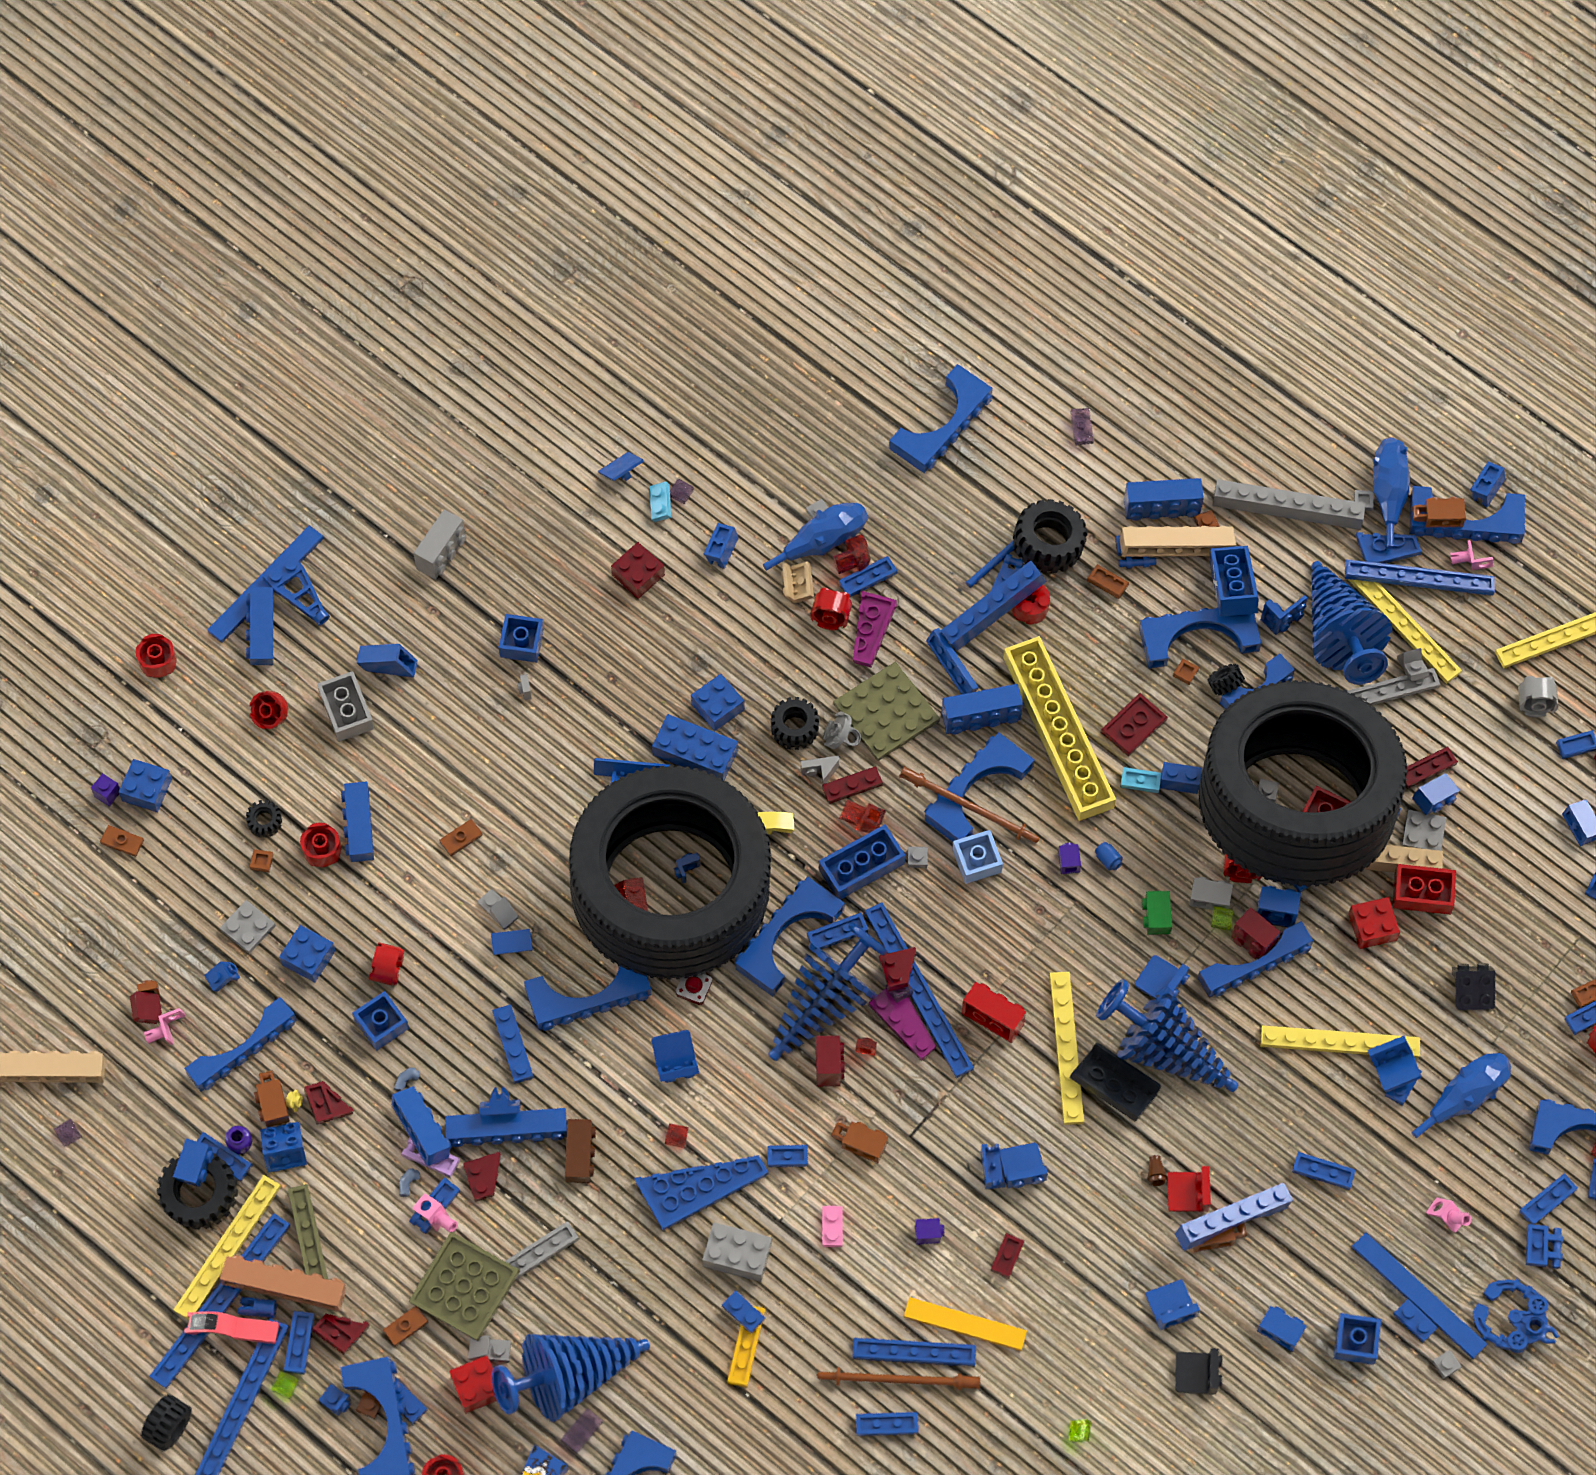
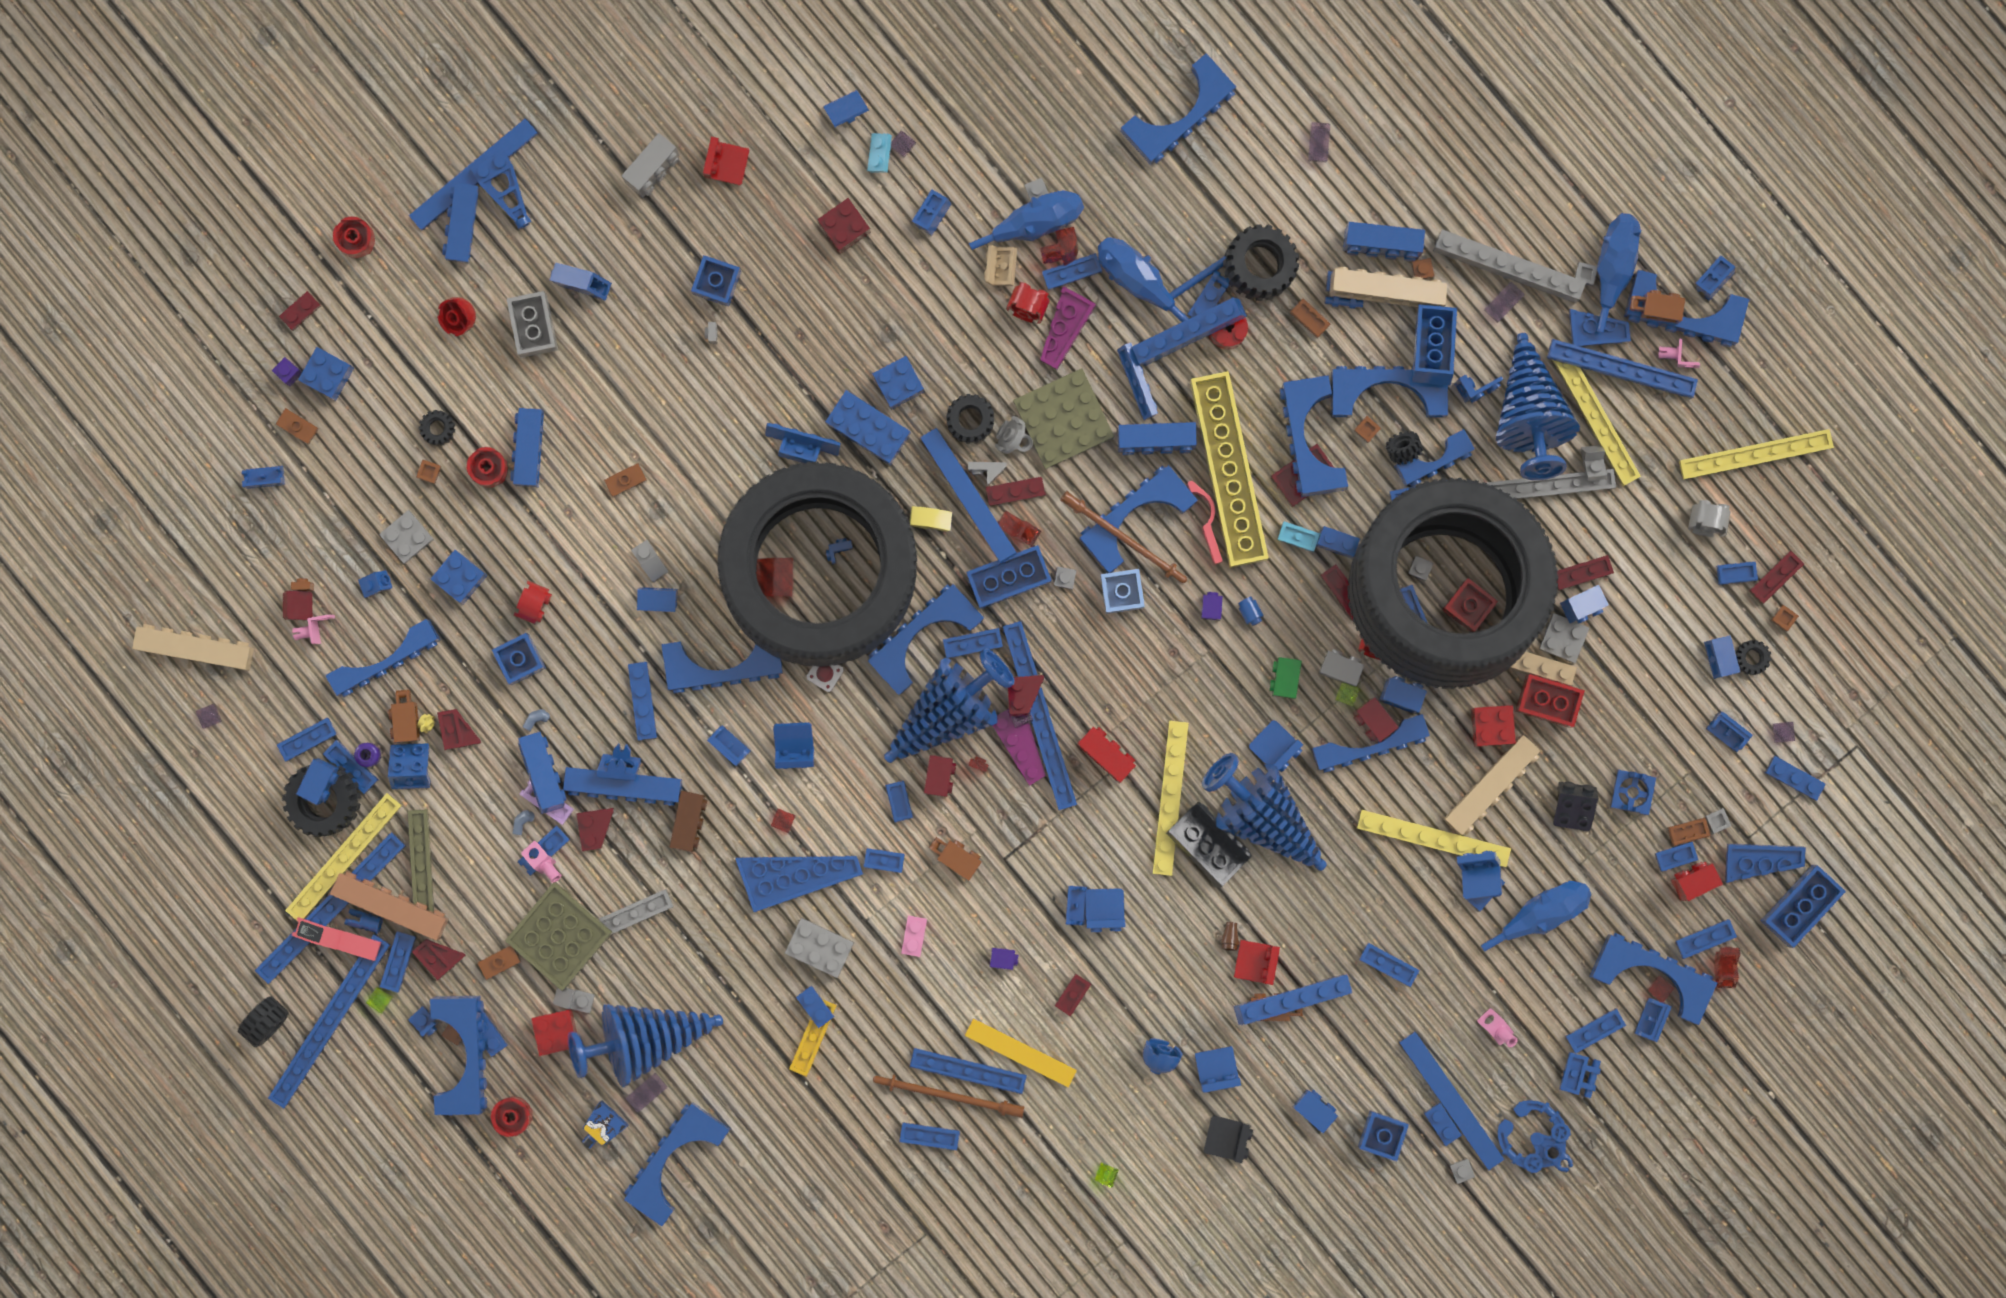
camera: 10 degrees right, 20 degrees up
none -> blue hinge [242,466,285,489]
none -> blue plate [277,717,338,762]
none -> dark red plate [279,291,321,331]
none -> red bracket [703,136,750,186]
none -> blue hinge [707,725,751,766]
none -> blue tile [885,781,913,822]
none -> blue tile [920,428,1017,564]
none -> blue piece [1098,237,1189,322]
none -> blue cylinder [1142,1038,1183,1075]
none -> coral piece [1187,481,1223,565]
none -> blue arch [1279,375,1348,497]
none -> dark red plate [1320,564,1354,621]
none -> tan brick [1443,735,1541,835]
none -> clear purple plate [1484,282,1525,323]
none -> blue piece [1610,770,1656,815]

